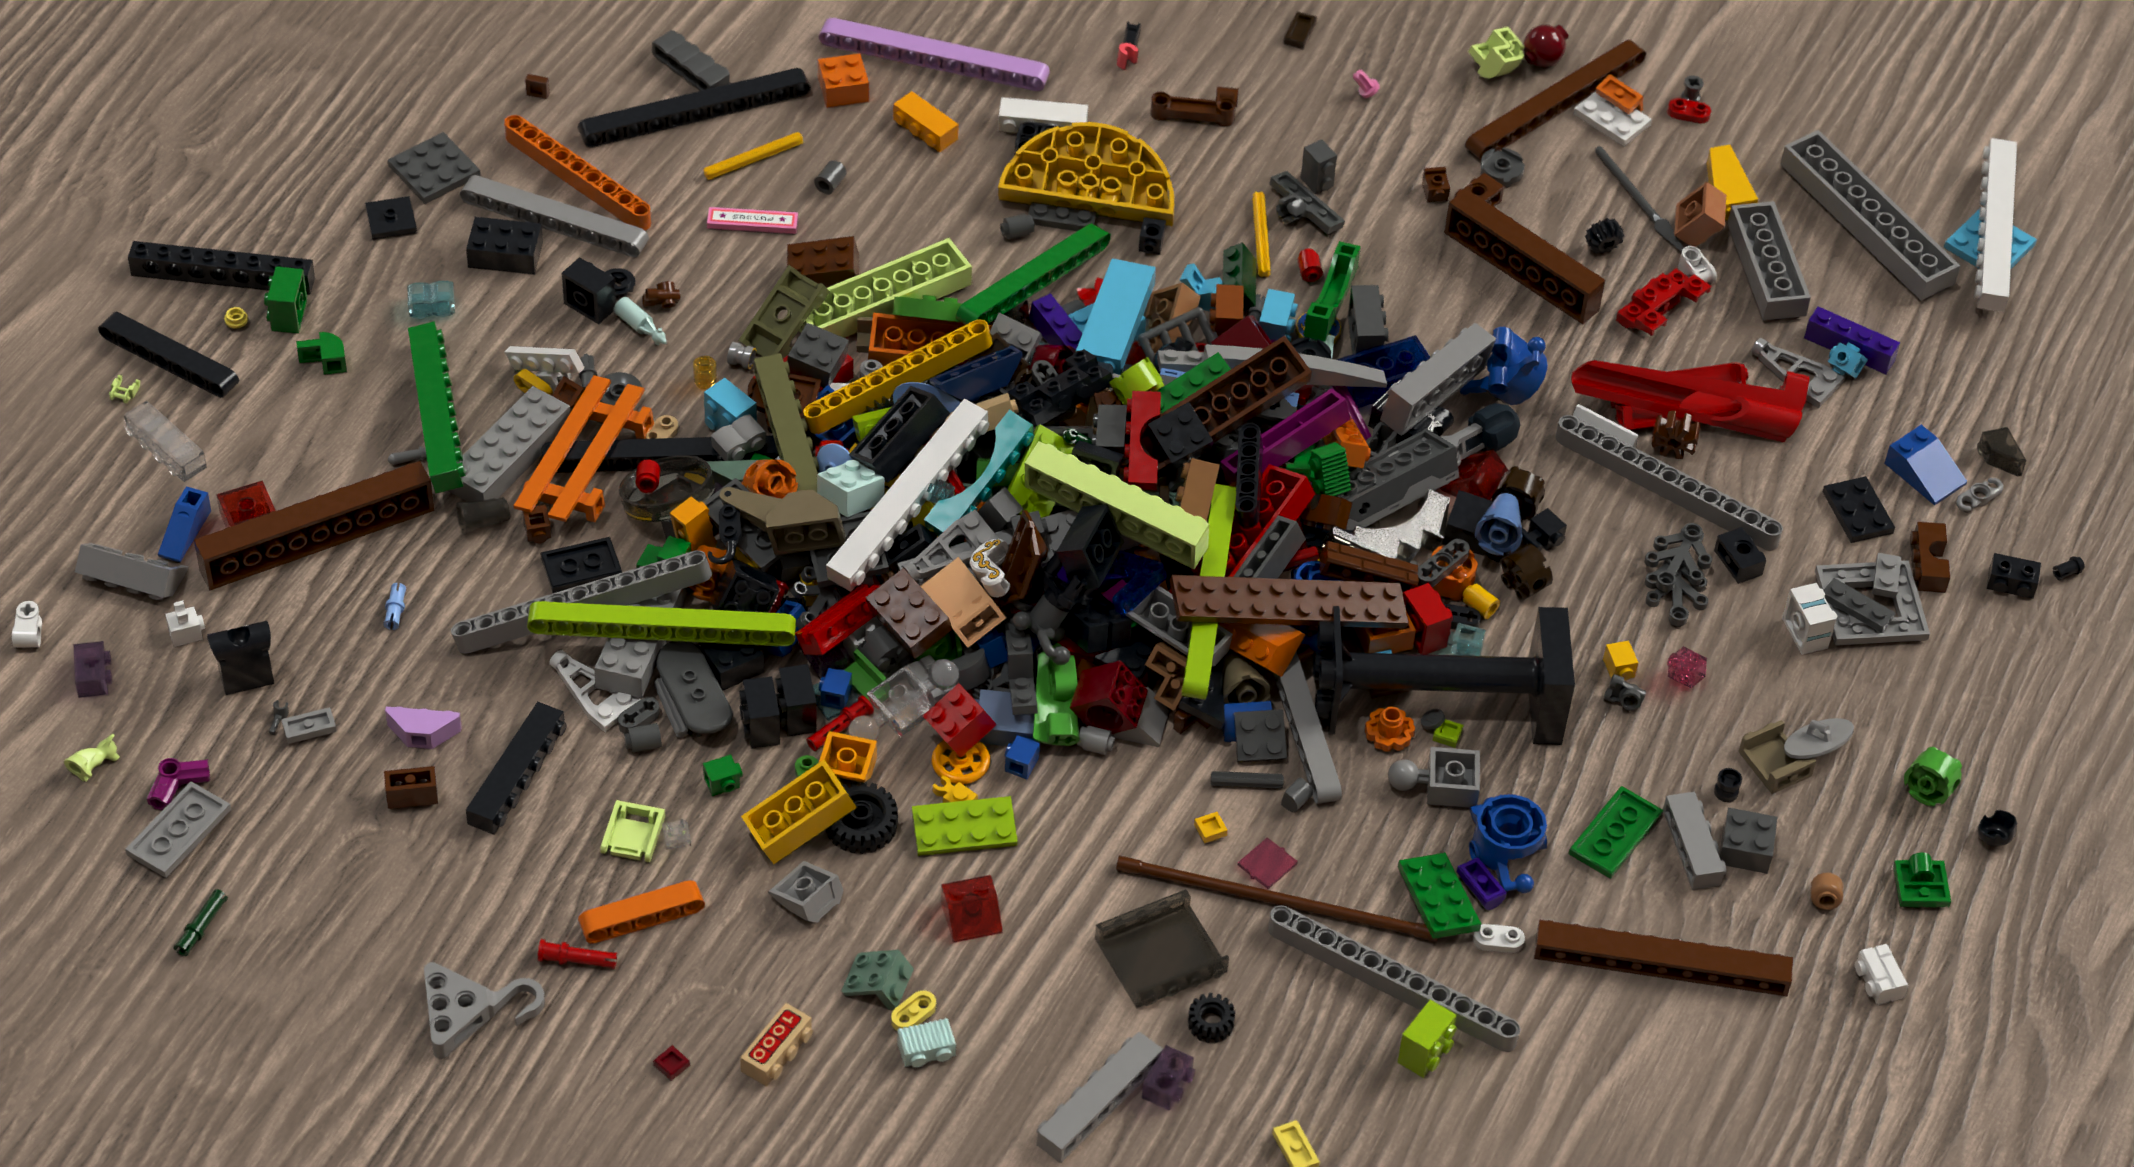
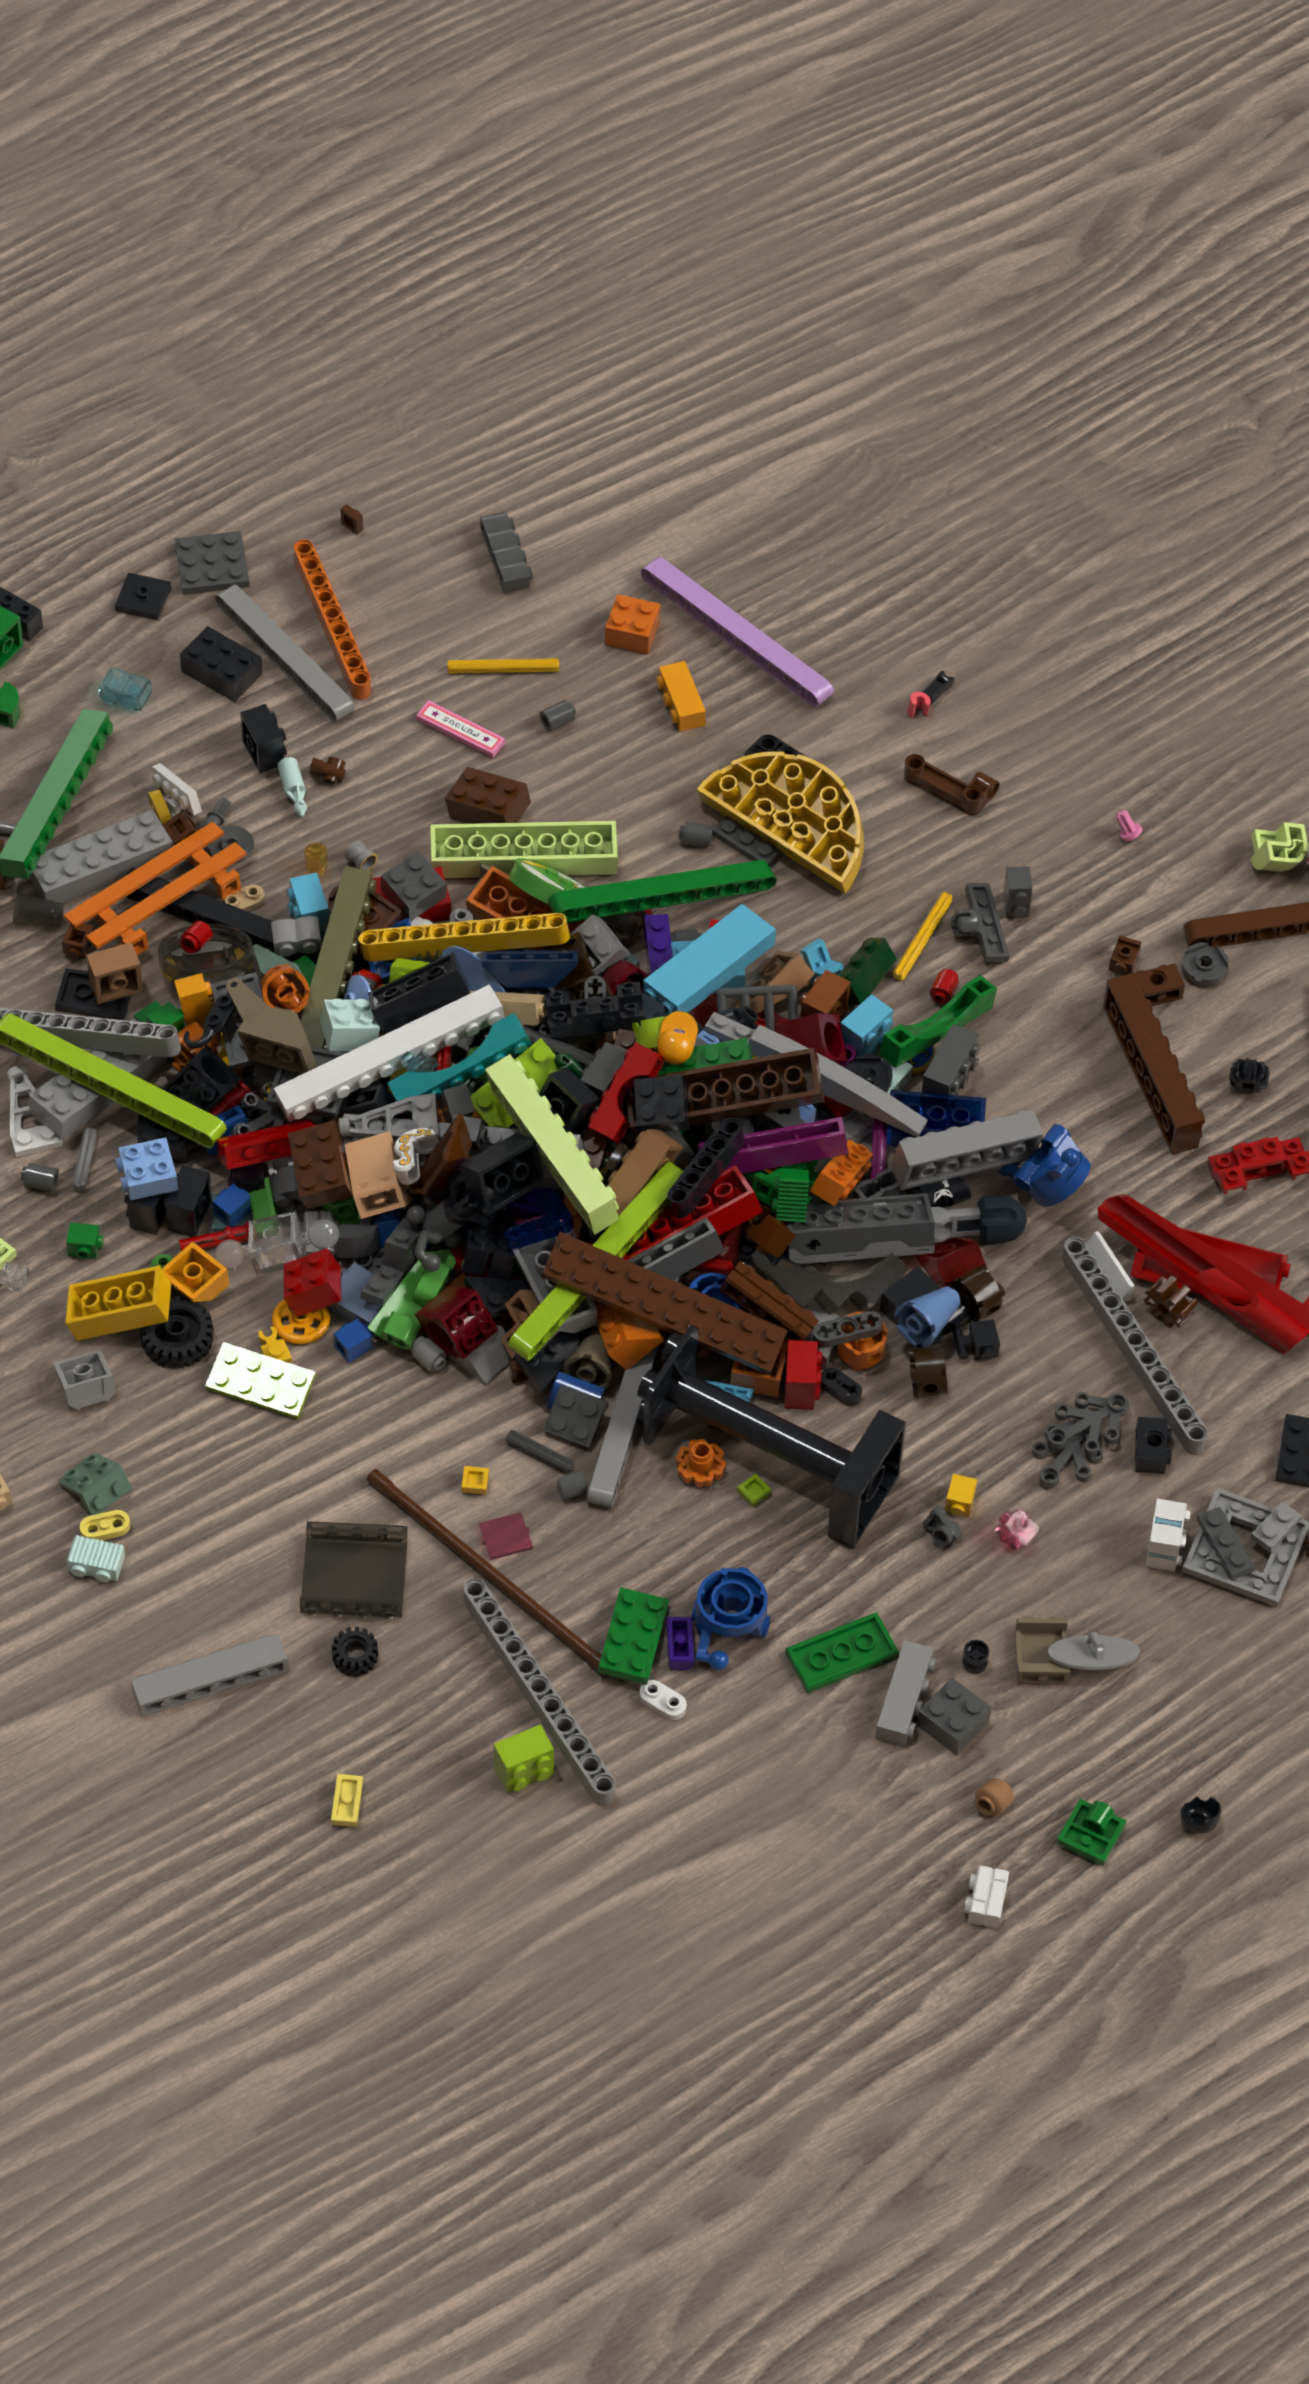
camera: 30 degrees right, 5 degrees up
black beam [578,68,811,147] -> none
black gear [606,268,636,298] -> none
dark grey beam [618,697,660,734] -> none
dark grey piece [656,641,733,737] -> none
olive piece [738,265,830,358] -> none
clear red slope [941,875,1003,943] -> none
white brick [998,98,1088,133] -> none
black brick [1138,217,1166,255] -> none
clear purple brick [1142,1045,1196,1111] -> none
dark brown tile [1283,11,1317,49] -> none
light grey brick [1388,747,1480,807] -> none
dark grey piece [1421,709,1445,730] -> none
clear light blue brick [1448,623,1486,656] -> none
yellow brick [1462,583,1500,619] -> none
reddish brown brick [1534,920,1793,997] -> none
bright green brick [1904,747,1962,806] -> none
none -> medium nougat brick [86,942,143,1004]
none -> light blue brick [115,1138,178,1200]
none -> light orange cap [657,1011,698,1065]

